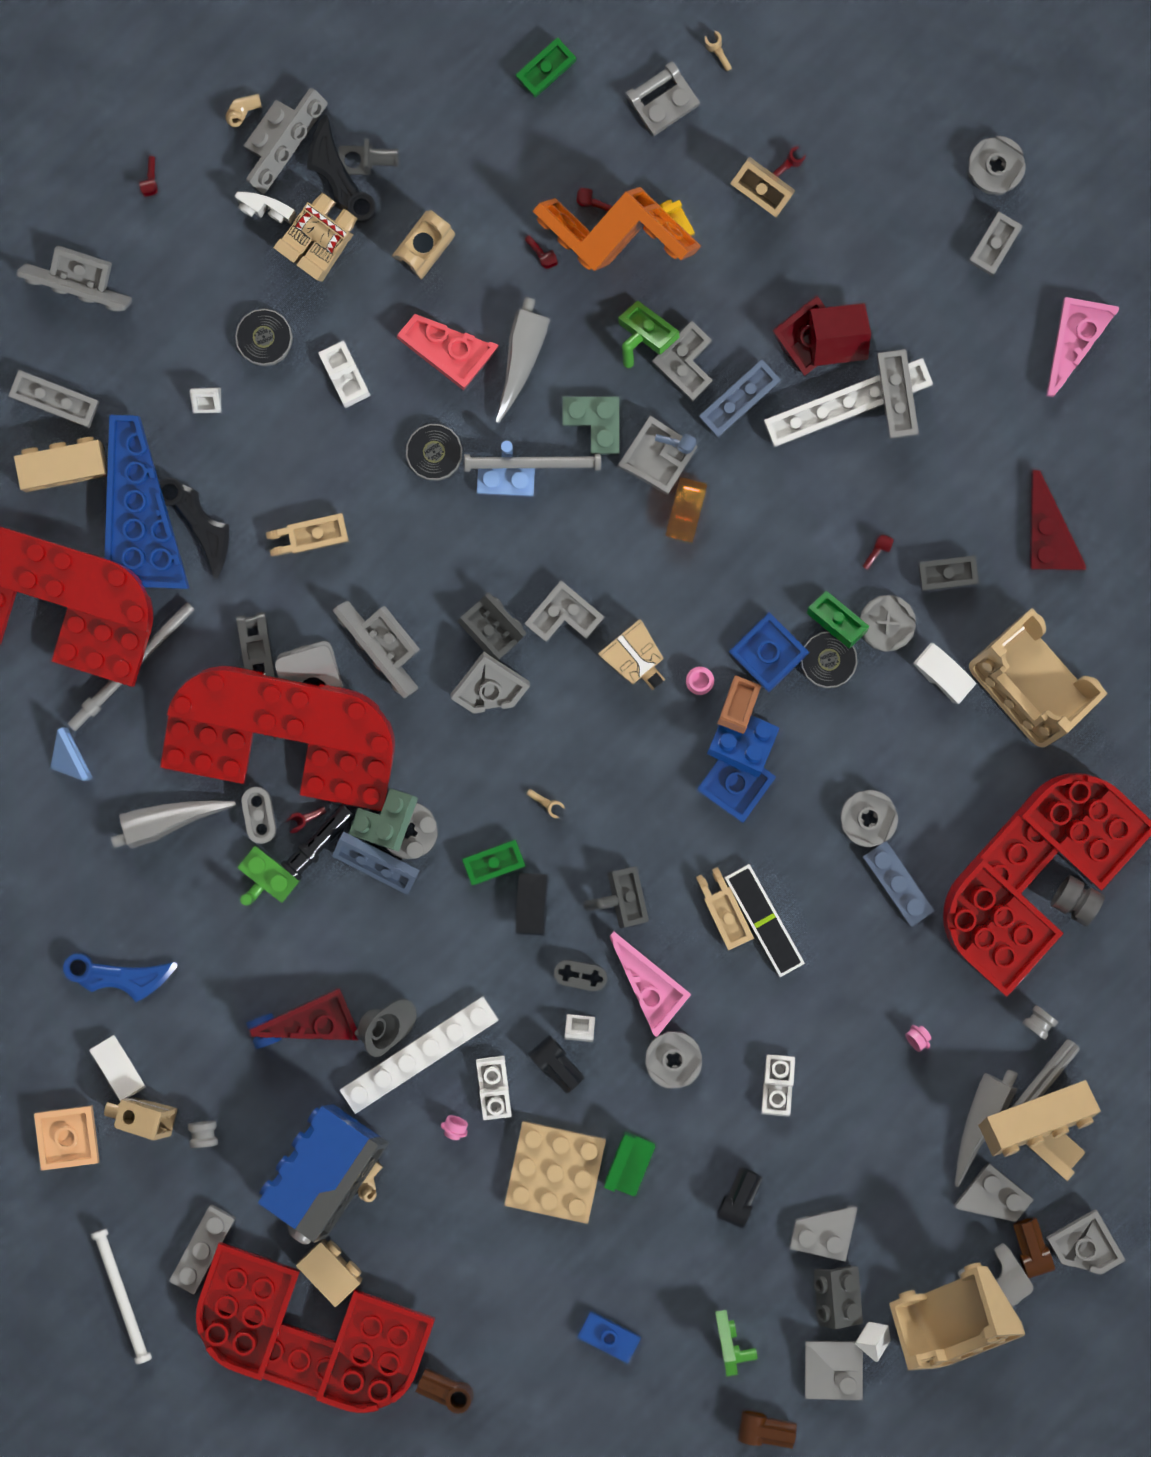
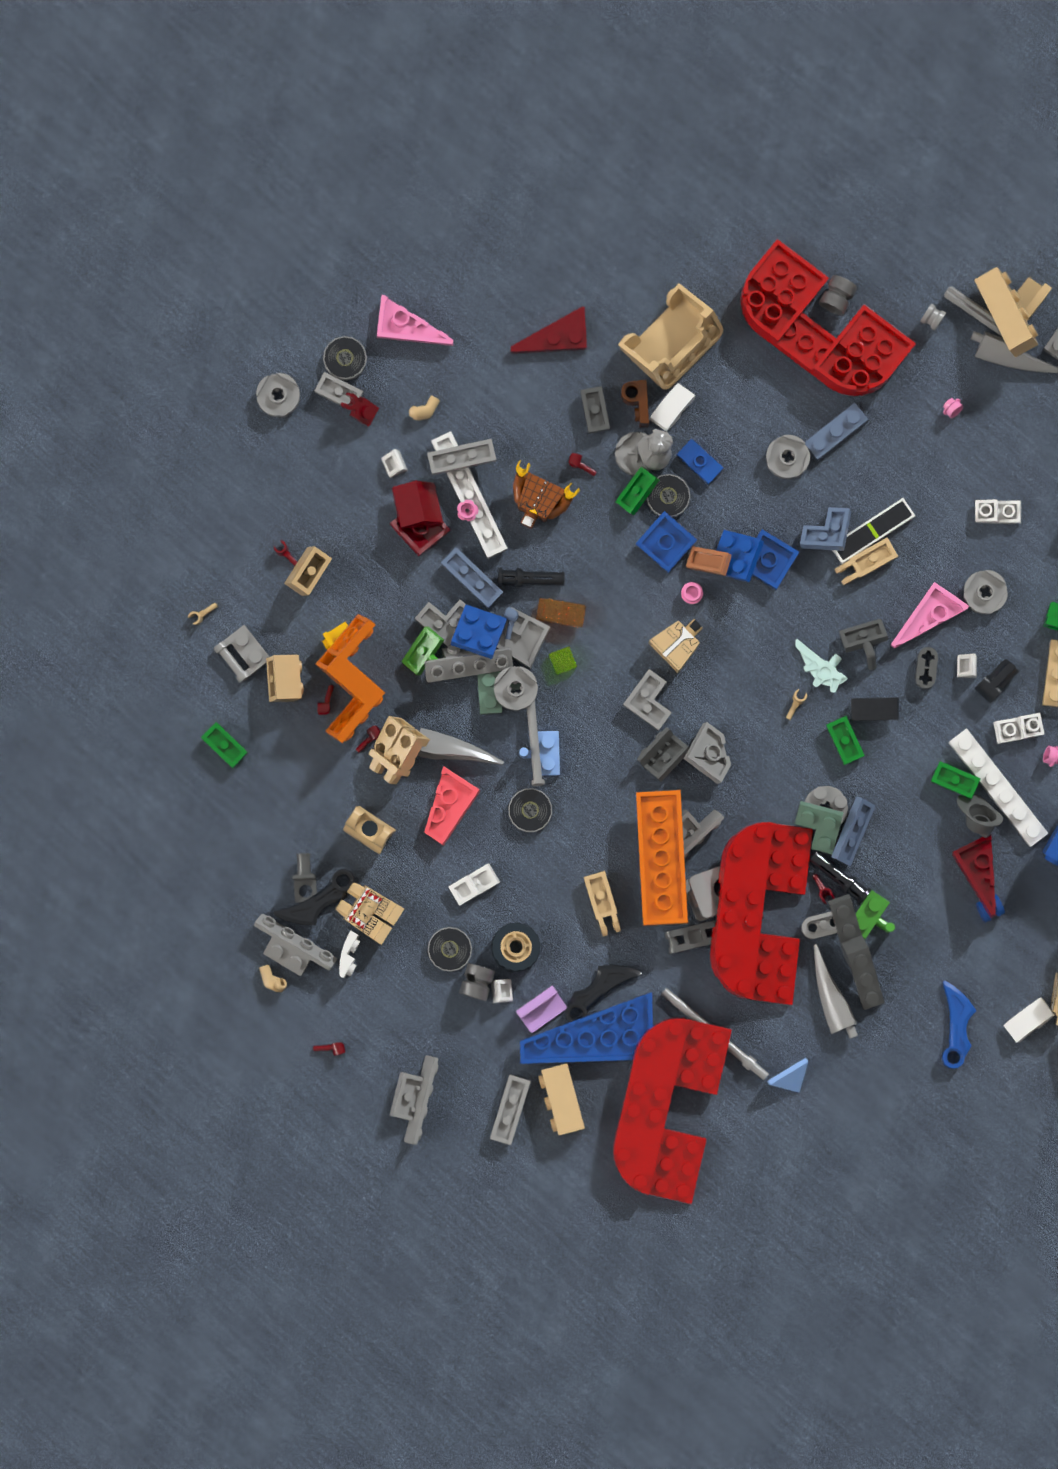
camera: 90 degrees left, 5 degrees down
none -> tan brick [266,655,304,702]
none -> black tile [323,336,367,381]
none -> dark red plate [340,392,379,427]
none -> tan hips [369,716,430,784]
none -> white slope [381,449,408,478]
none -> tan arm [409,396,440,421]
none -> light grey bracket [424,645,513,683]
none -> blue plate [451,604,507,659]
none -> bright pink plate [457,500,478,521]
none -> flat silver wheel [459,963,495,1001]
none -> black wheel [491,922,541,972]
none -> light grey plate [494,666,538,711]
none -> black pin [498,568,565,588]
none -> dark orange torso [513,460,580,529]
none -> lavender panel [516,986,567,1033]
none -> clear neon green tile [549,646,577,675]
none -> reddish brown plate [621,380,649,427]
none -> orange plate [636,790,688,926]
none -> light grey hair [638,429,673,471]
none -> blue plate [676,438,723,485]
none -> light aqua piece [796,639,848,693]
none -> sand blue plate [800,507,851,551]
none -> dark grey bracket [828,894,885,1010]
none -> green plate [931,761,981,799]

